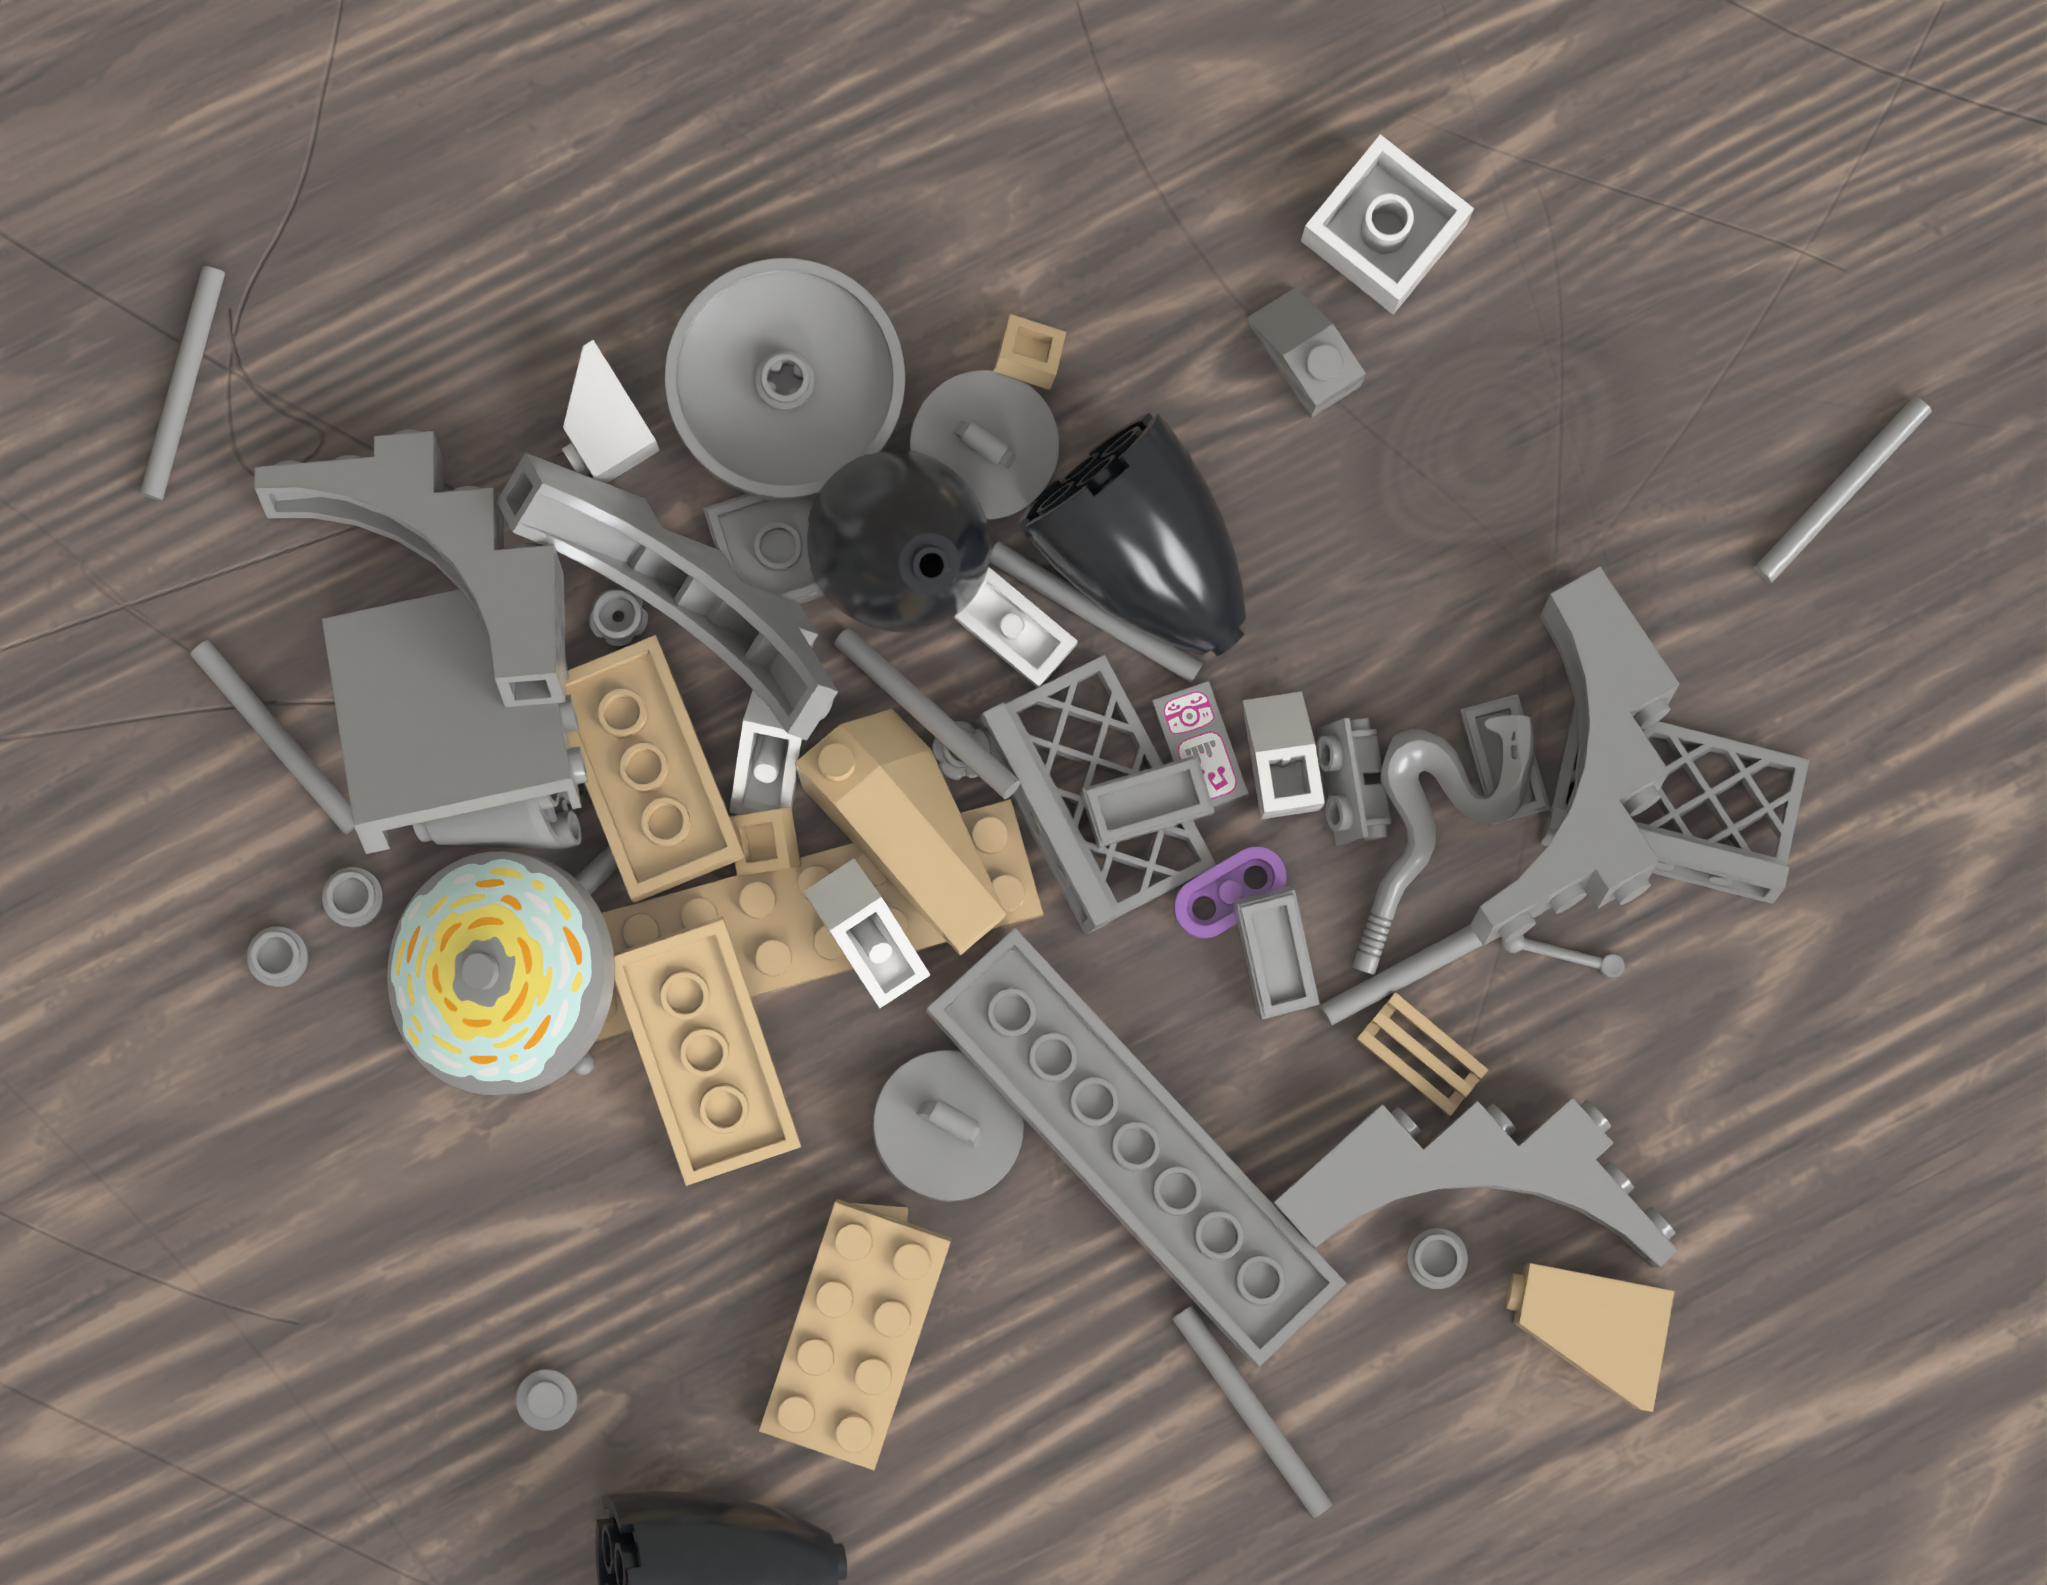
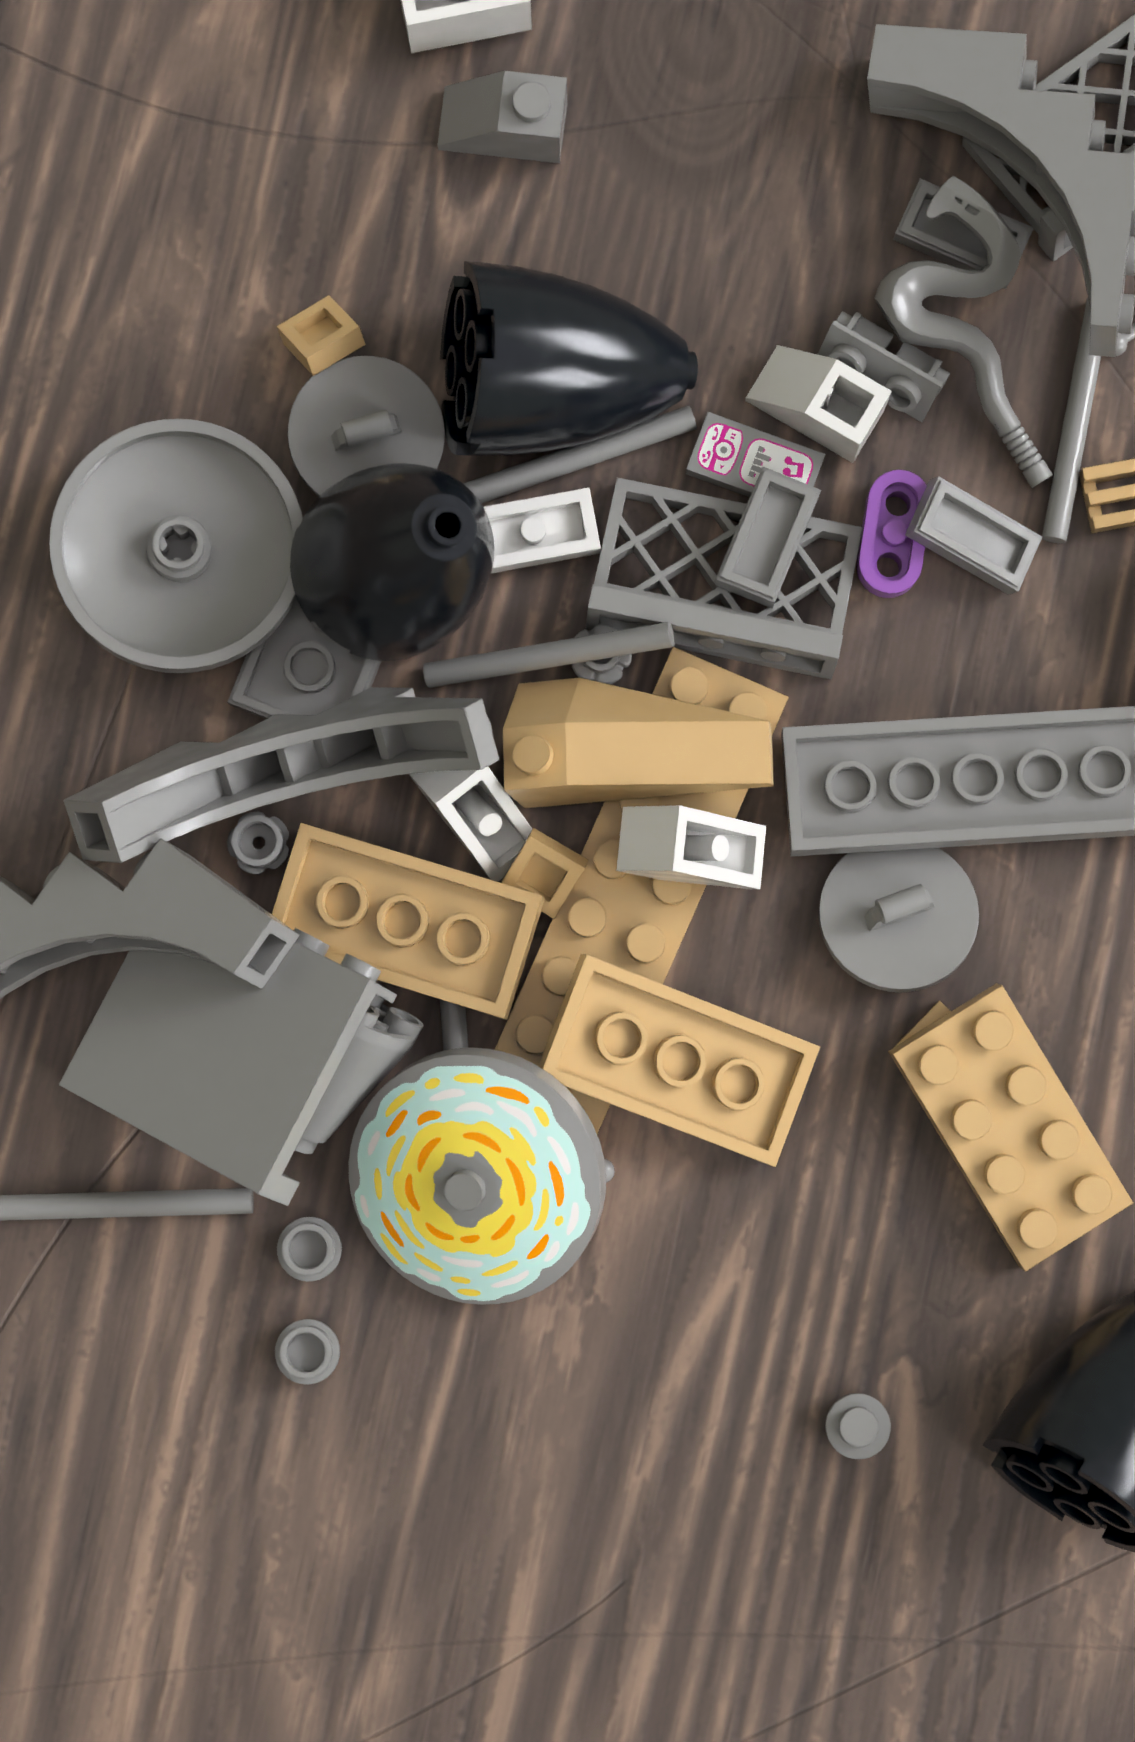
camera: 45 degrees left, 0 degrees up
white slope [562,340,660,483] -> none

